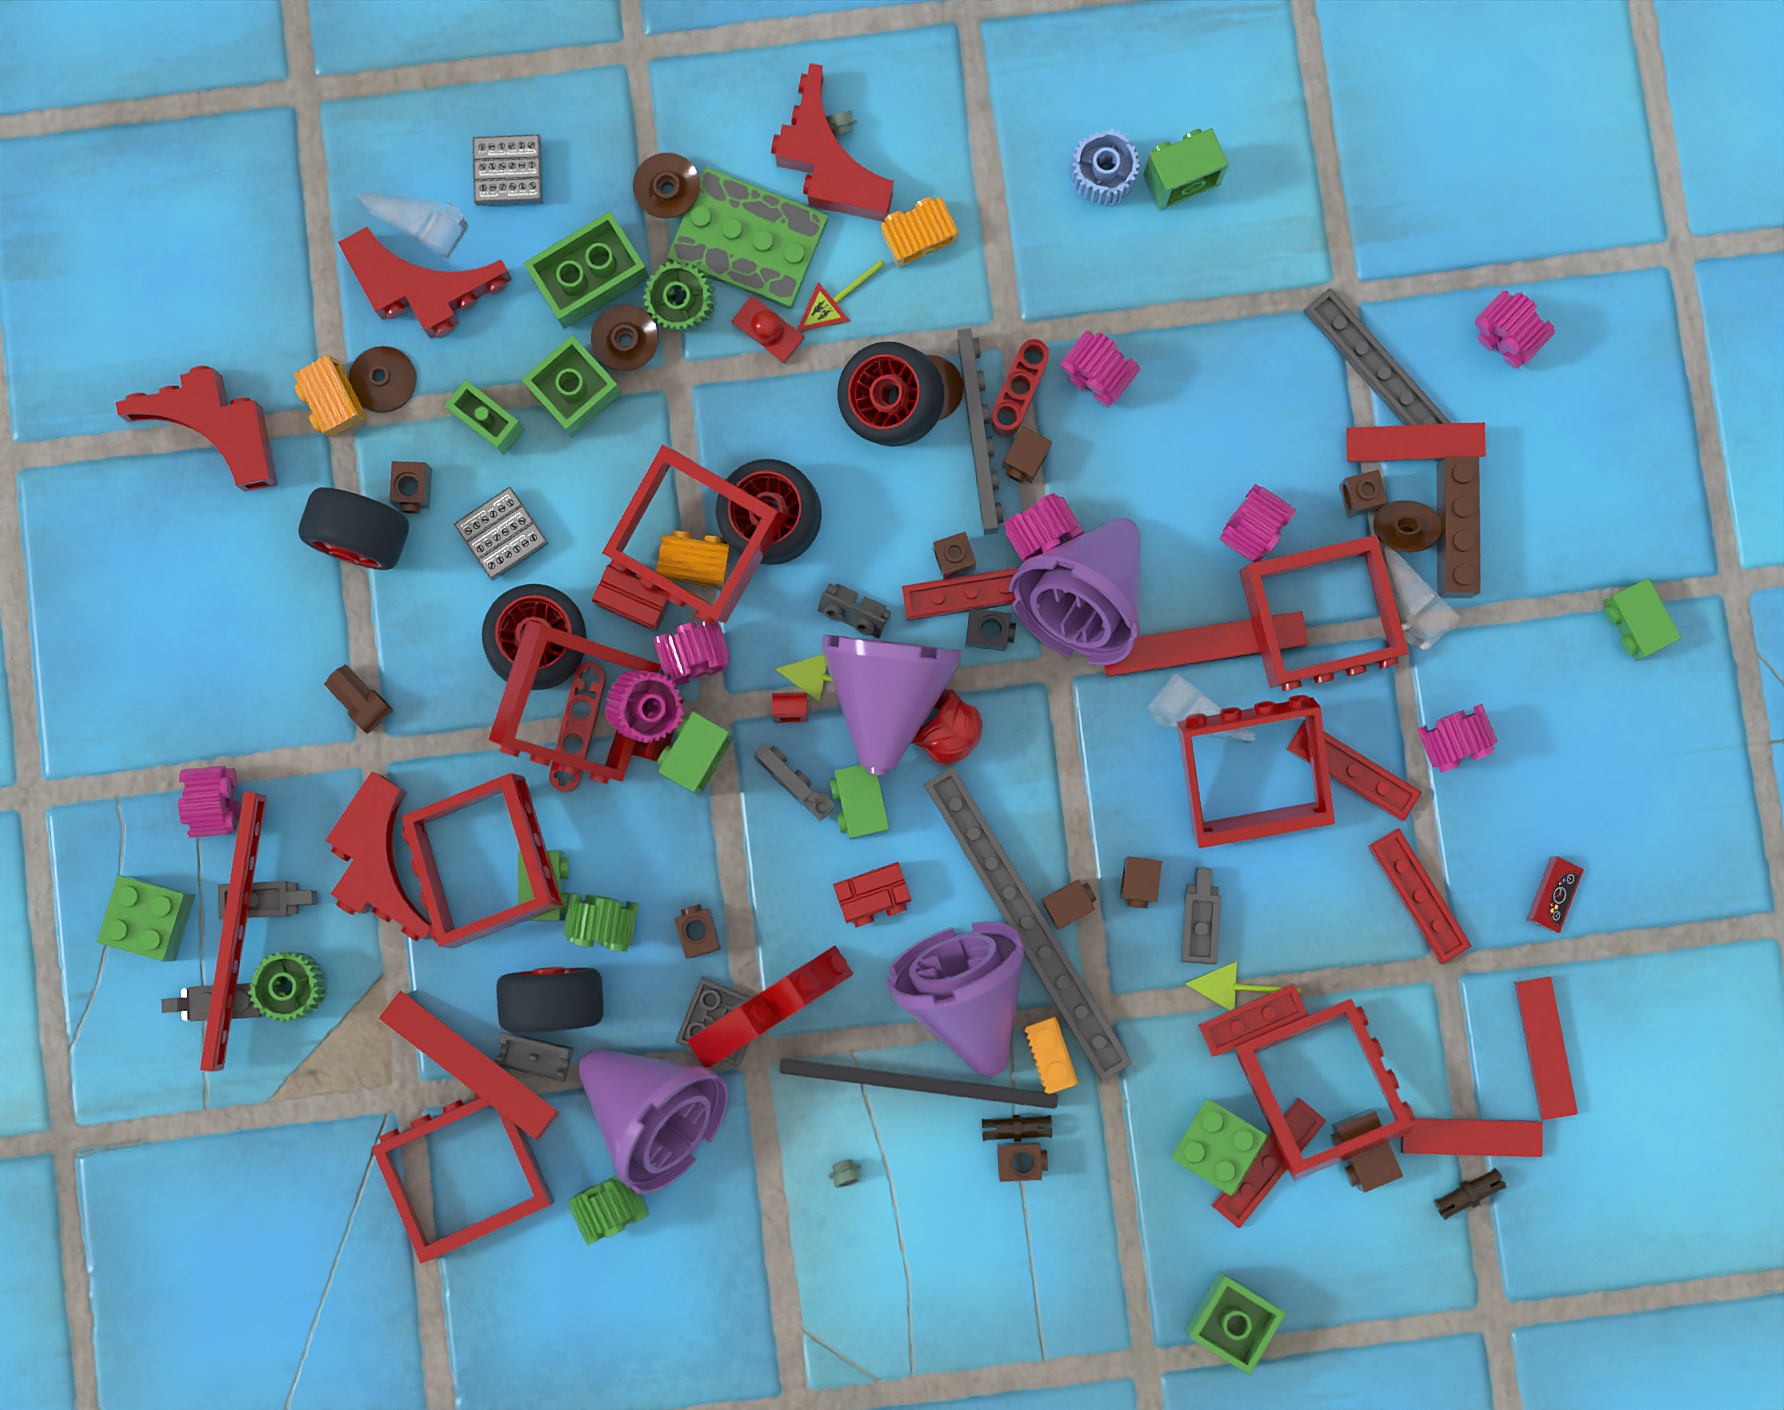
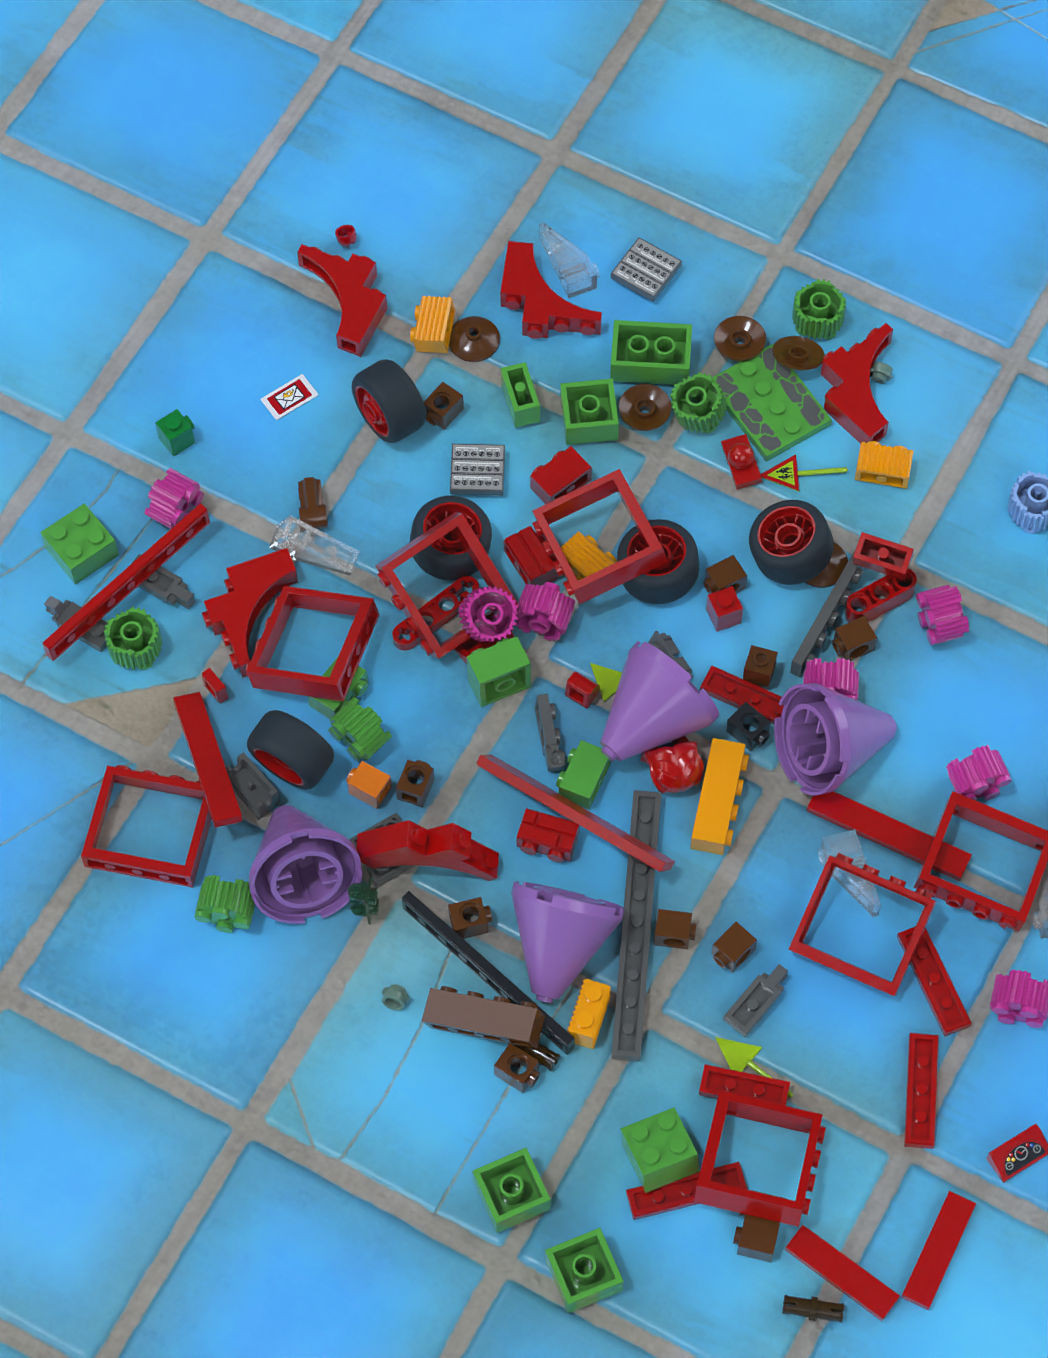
camera: 35 degrees right, 20 degrees down
none -> green brick [155,409,195,457]
none -> red tile [202,667,228,704]
none -> sticker [260,374,319,420]
none -> clear slope [269,515,360,575]
none -> red hinge [335,225,357,247]
none -> orange brick [346,761,392,809]
none -> clear green hinge [348,877,379,925]
none -> reddish brown brick [422,986,545,1049]
none -> reddish brown brick [448,897,492,939]
none -> bright green brick [472,1147,551,1233]
none -> red tile [476,754,675,872]
none -> red brick [530,446,592,504]
none -> light orange brick [690,738,749,855]
none -> reddish brown brick [703,555,747,594]
none -> red brick [706,586,743,632]
none -> reddish brown dish [772,336,825,370]
none -> bright green brick [792,279,846,340]
none -> red brick [853,532,914,581]

